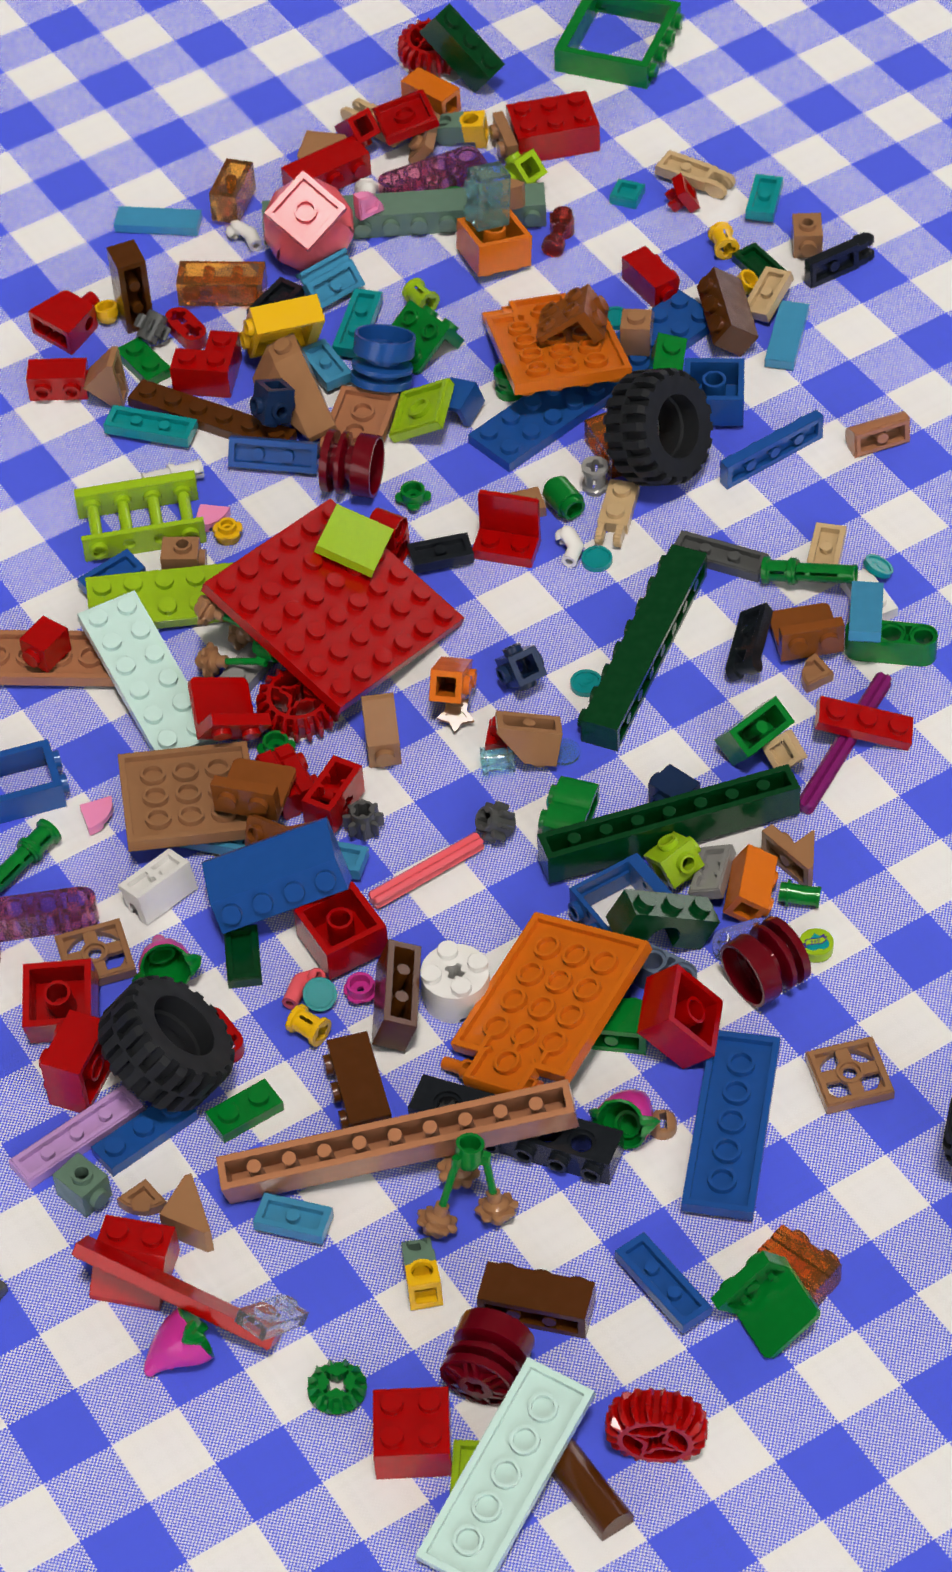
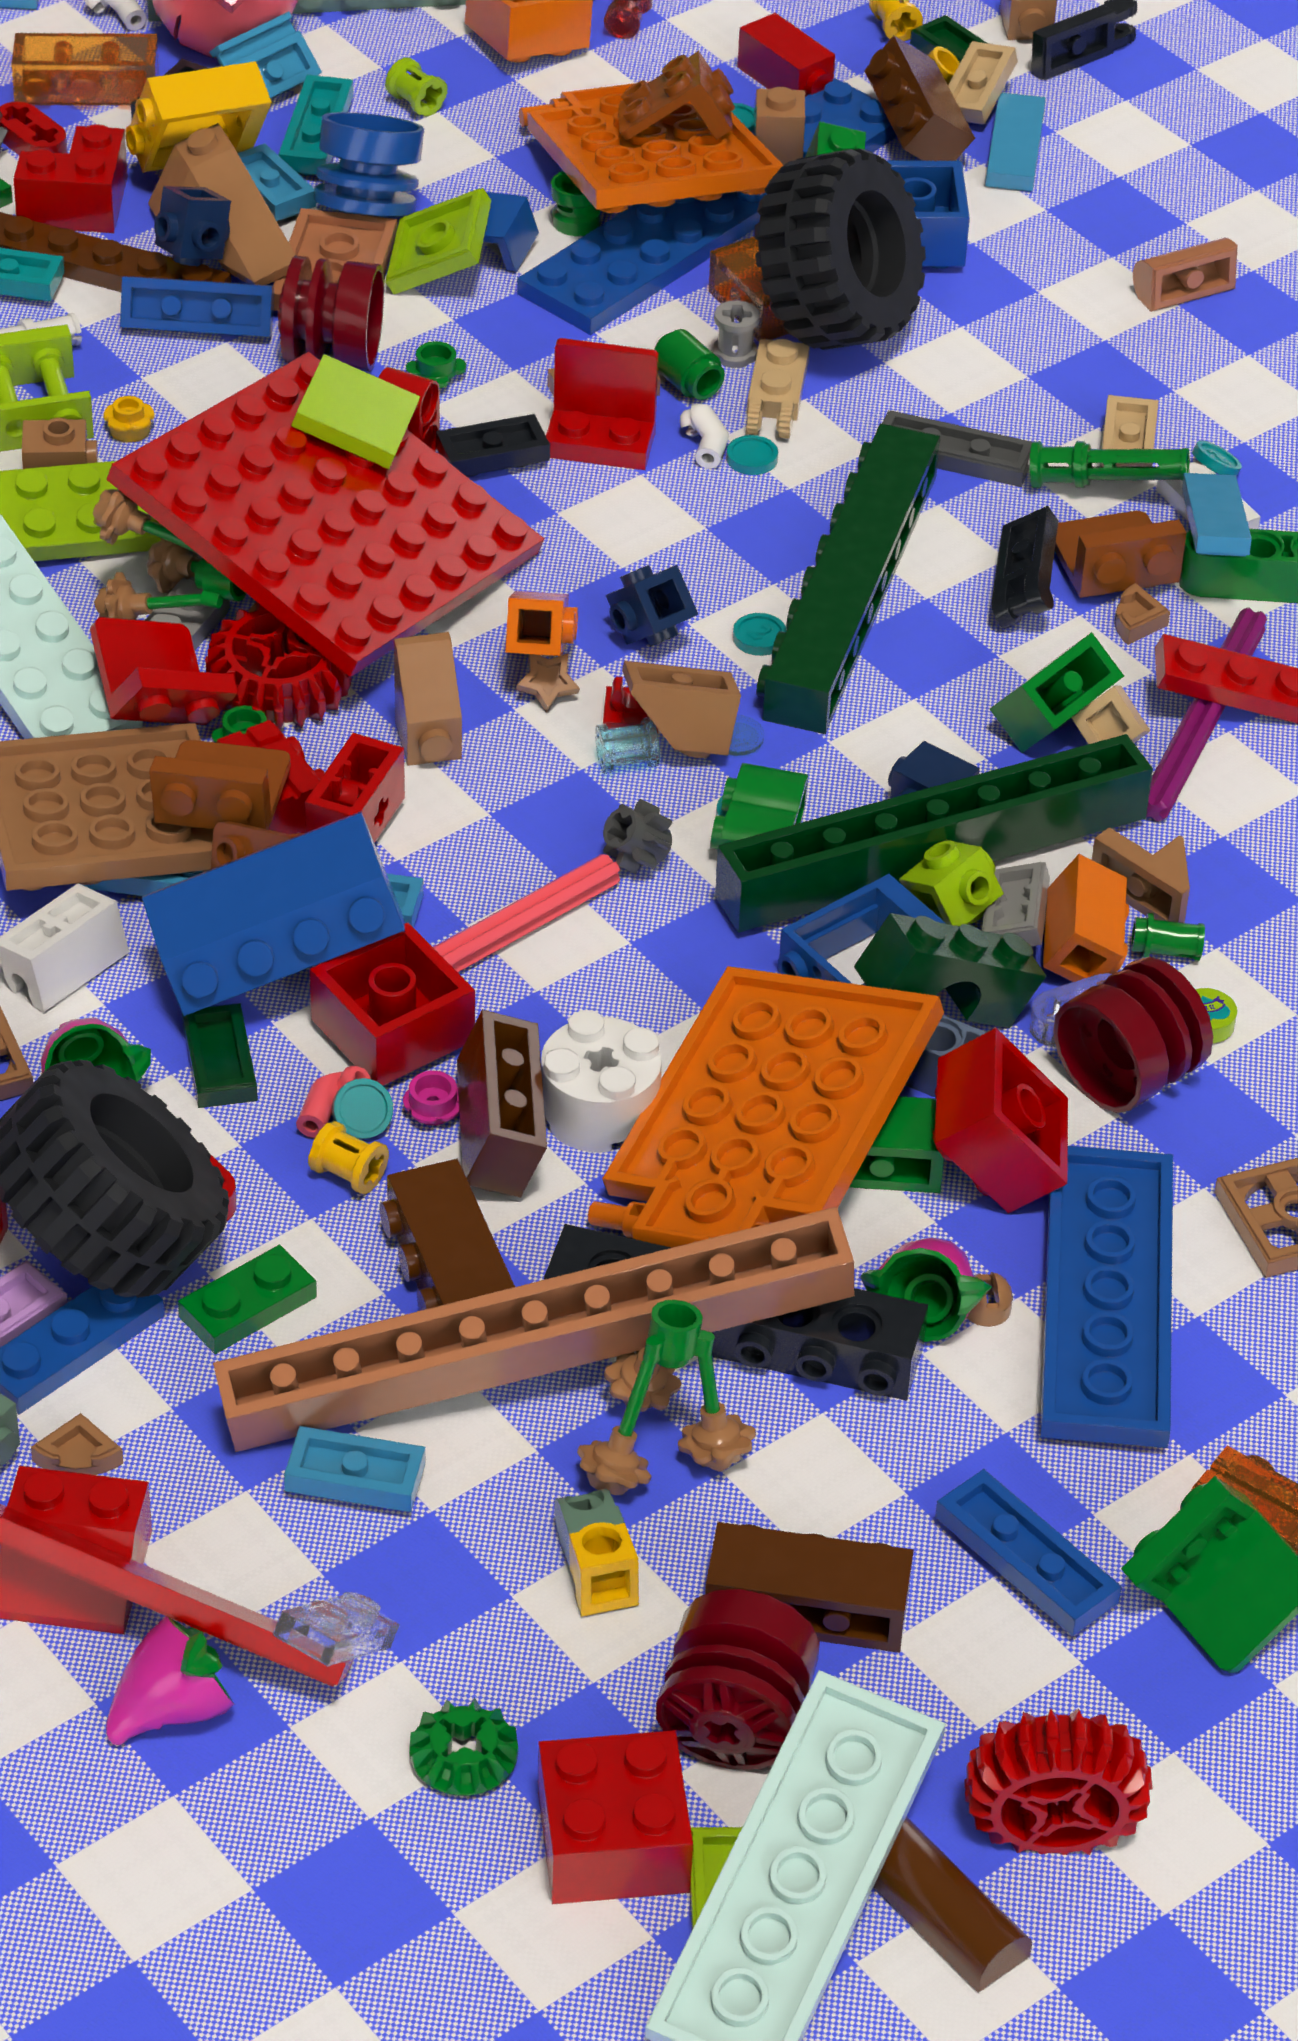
camera: 10 degrees left, 5 degrees down
medium nougat slope [159,1173,214,1252] -> none
bright pink tile [196,504,231,532] -> none
dark grey gear [342,799,384,841] -> none
green bracket [392,300,464,375] -> none
blue plate [720,410,824,490] -> none

